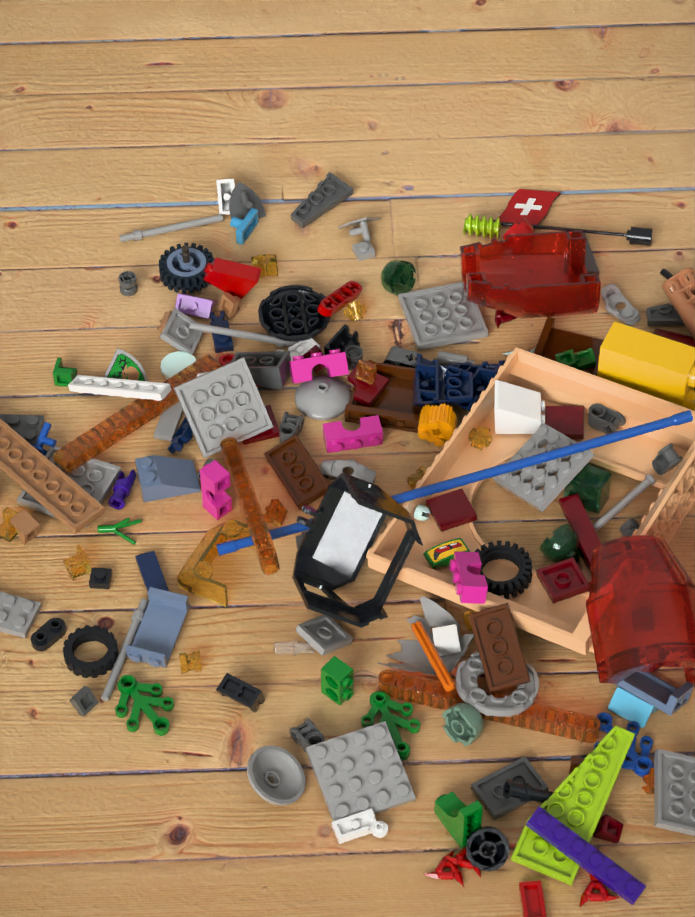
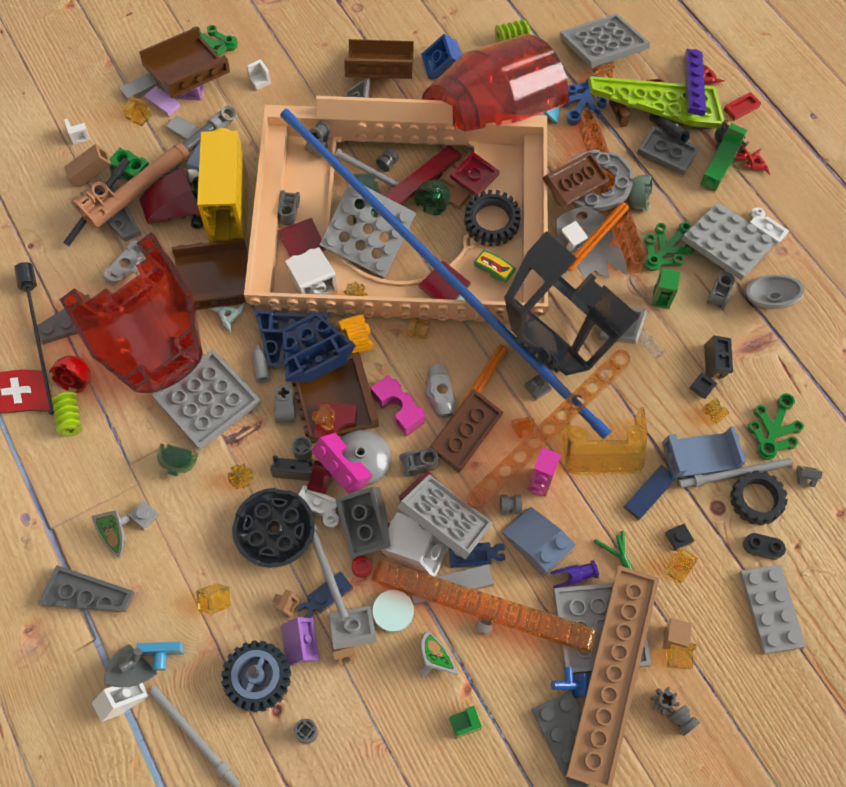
camera: 120 degrees left, 15 degrees up
white plate [68,375,172,401] -> none
red slope [203,258,262,299] -> none
red beam [317,281,362,317] -> none
dark pink arch [449,551,488,604] -> none
green slope [555,348,597,370] -> none
none -> black plate [689,372,717,399]

